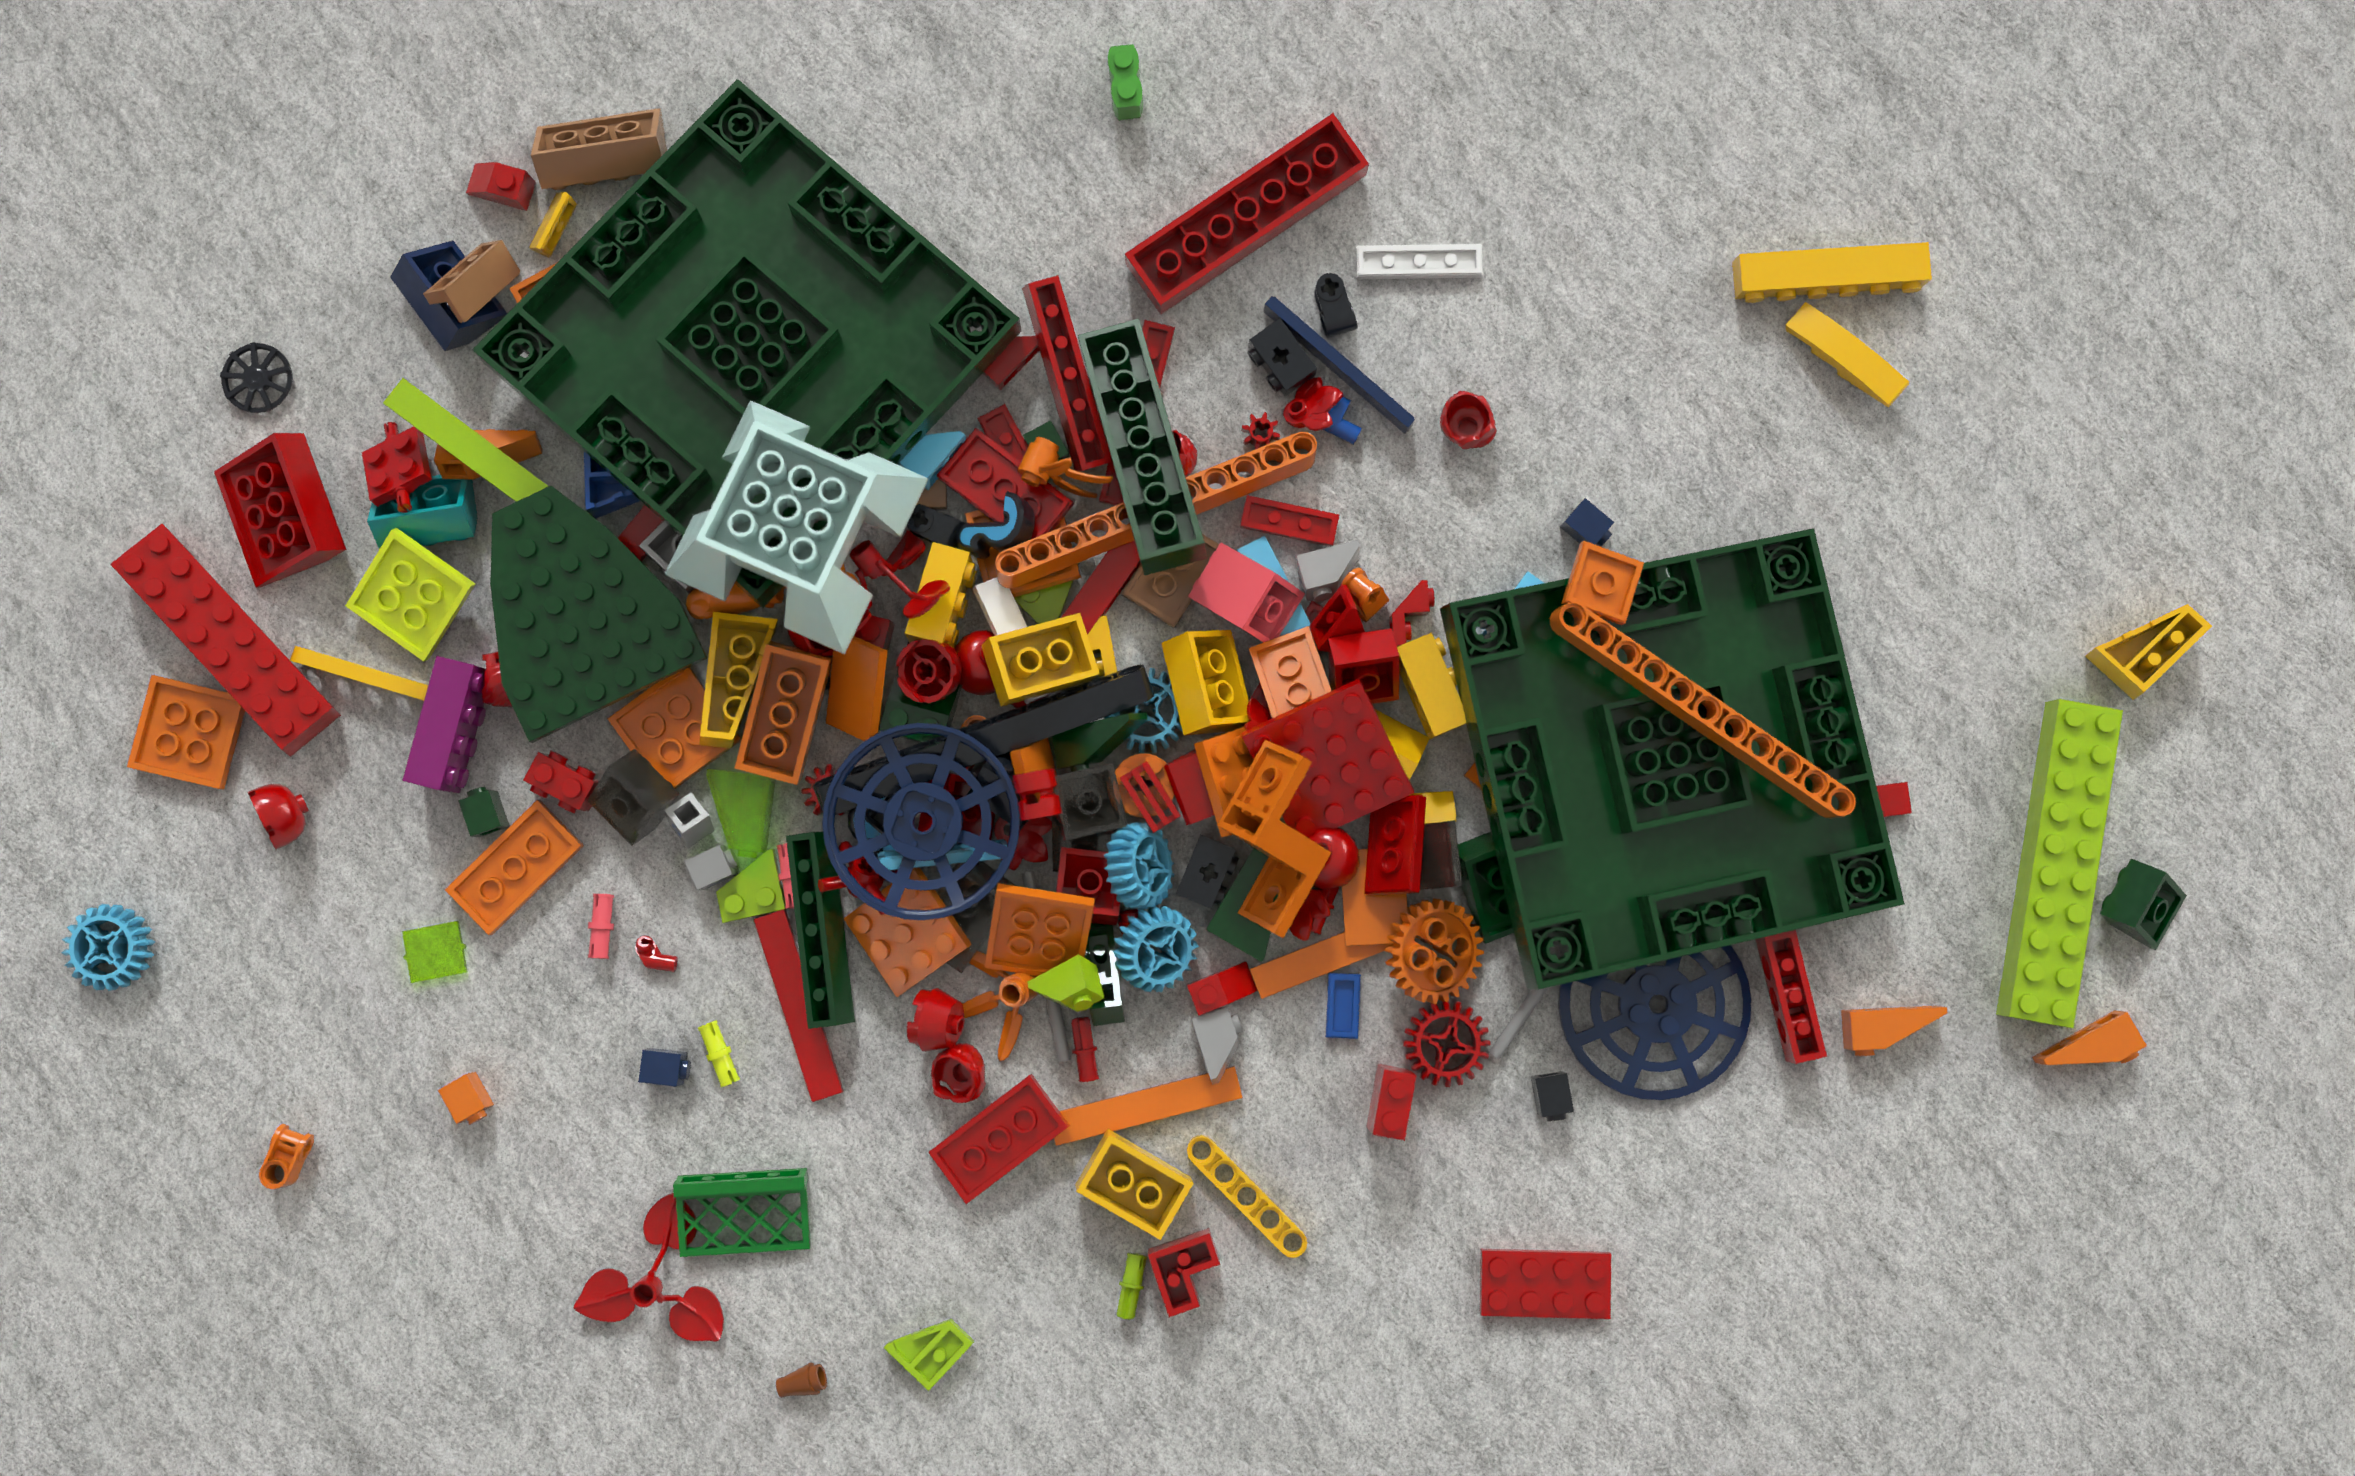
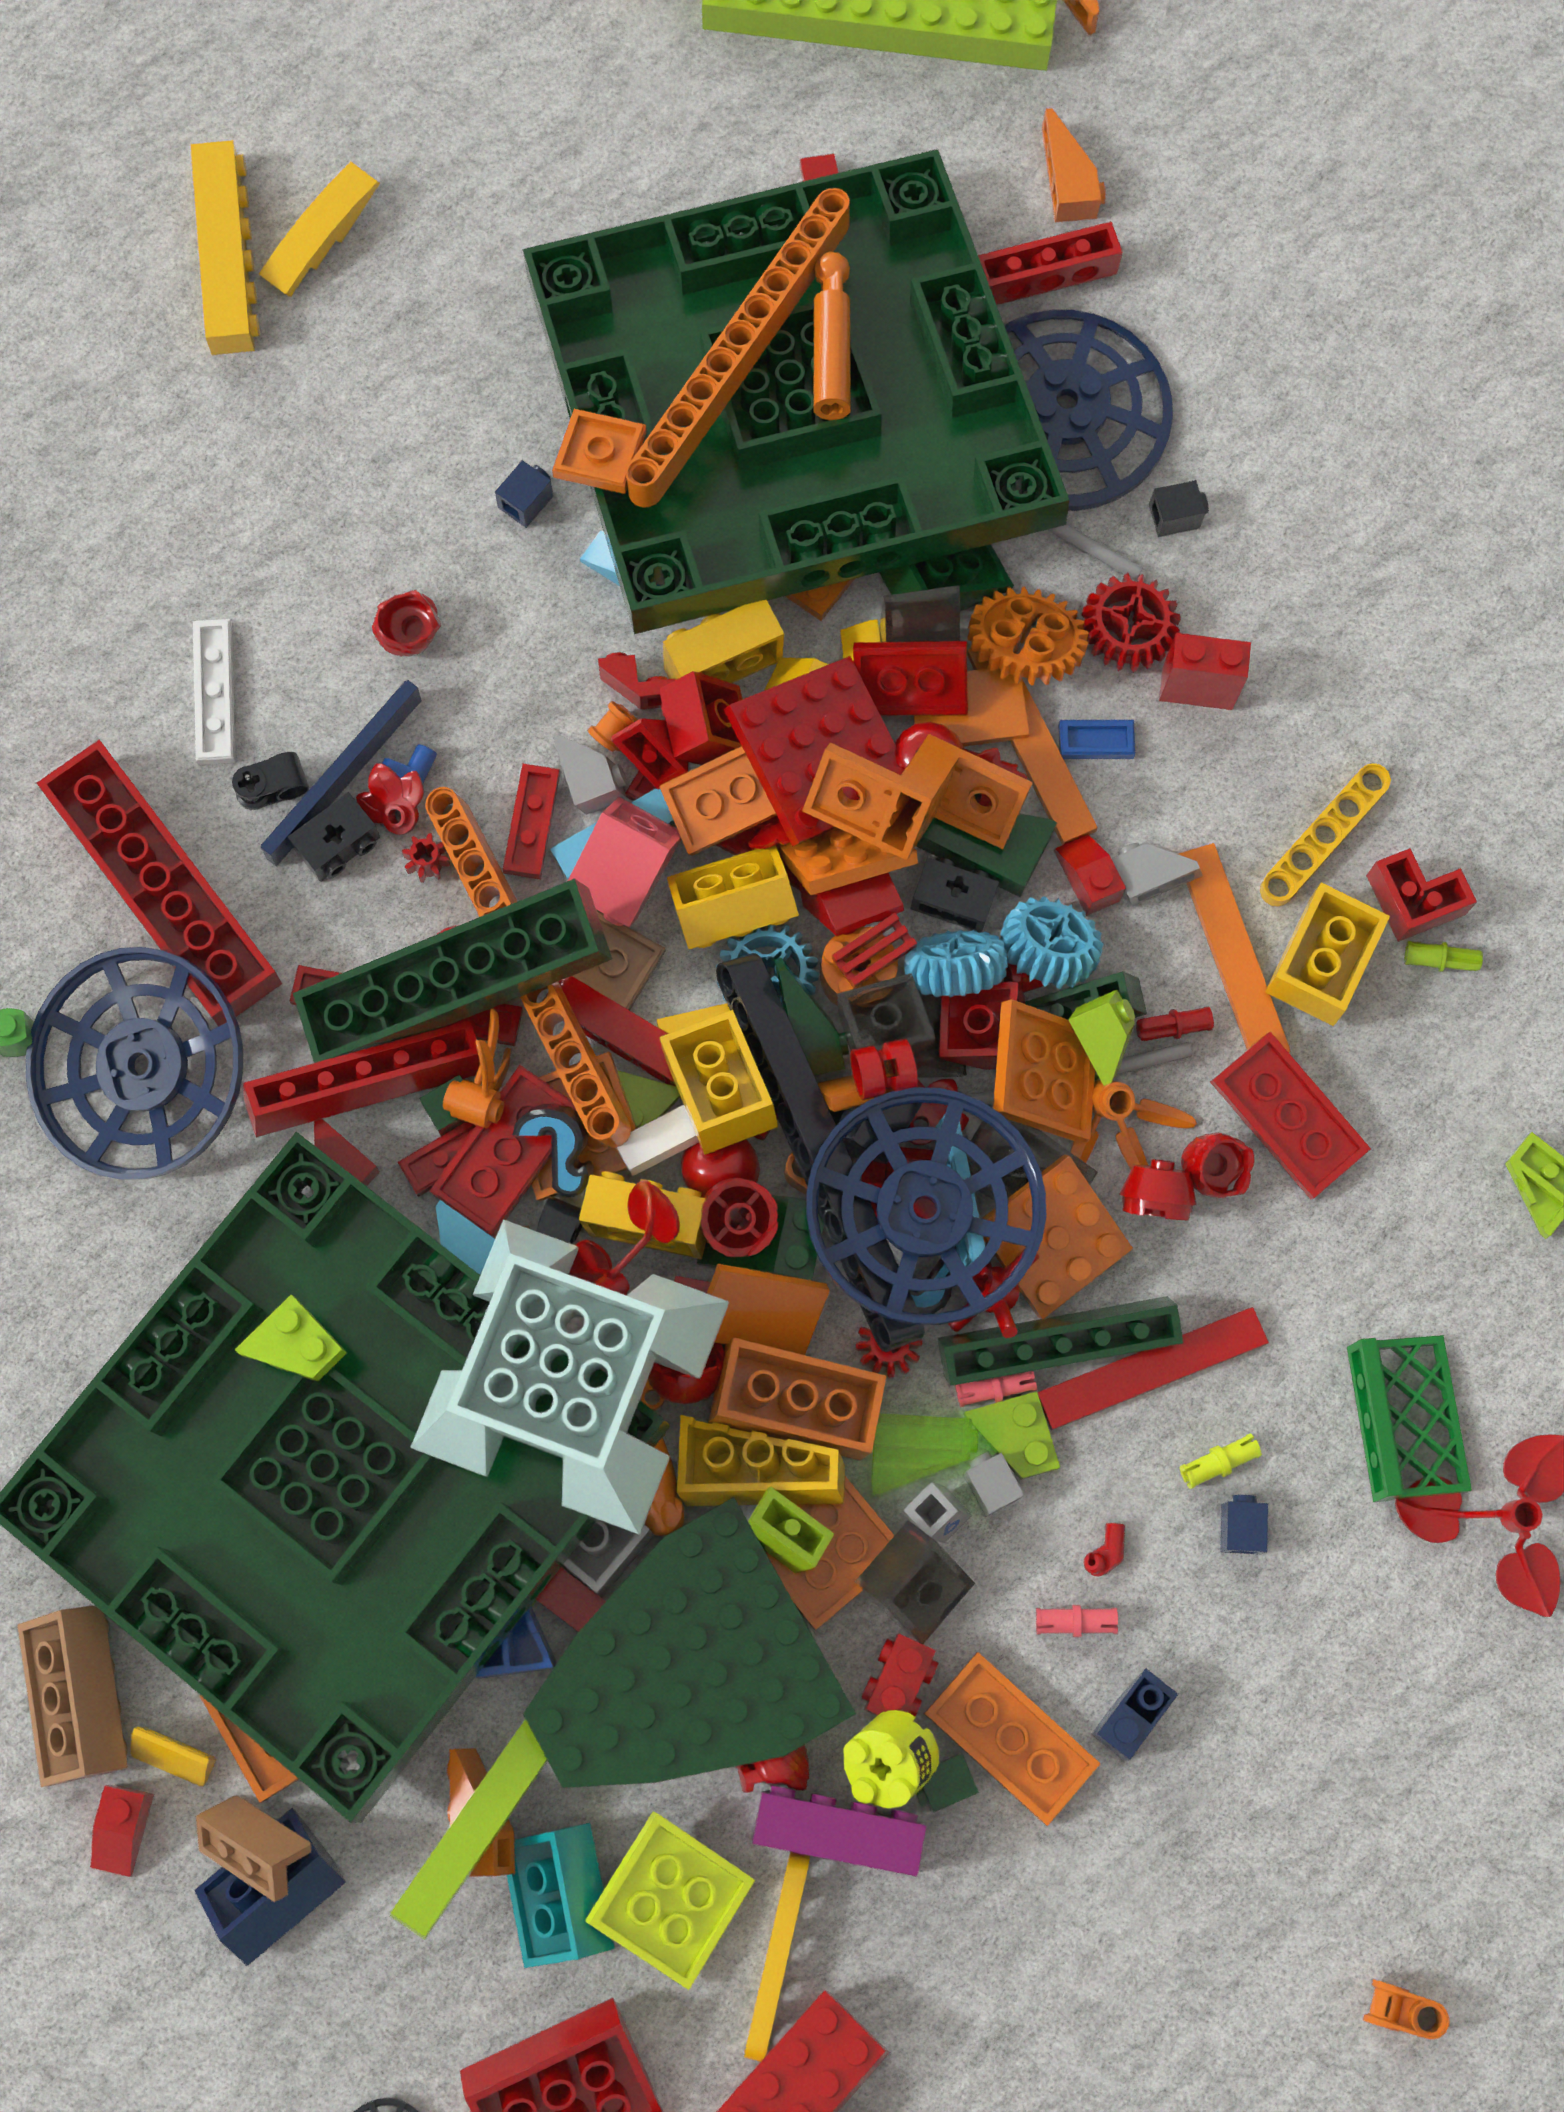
camera: 100 degrees left, 10 degrees down
red cylinder [248,784,309,850] -> none
red plate [362,422,432,513] -> none
clear neon green piece [402,921,468,983] -> none
orange brick [438,1072,494,1125] -> none
red plate [1480,1249,1611,1319] -> none
none -> dark blue dish [25,947,243,1180]
none -> lime wing [235,1294,347,1381]
none -> lime slope [748,1487,834,1573]
none -> orange piece [814,251,850,420]
none -> neon yellow brick [843,1710,939,1809]
none -> dark blue slope [1091,1668,1178,1760]

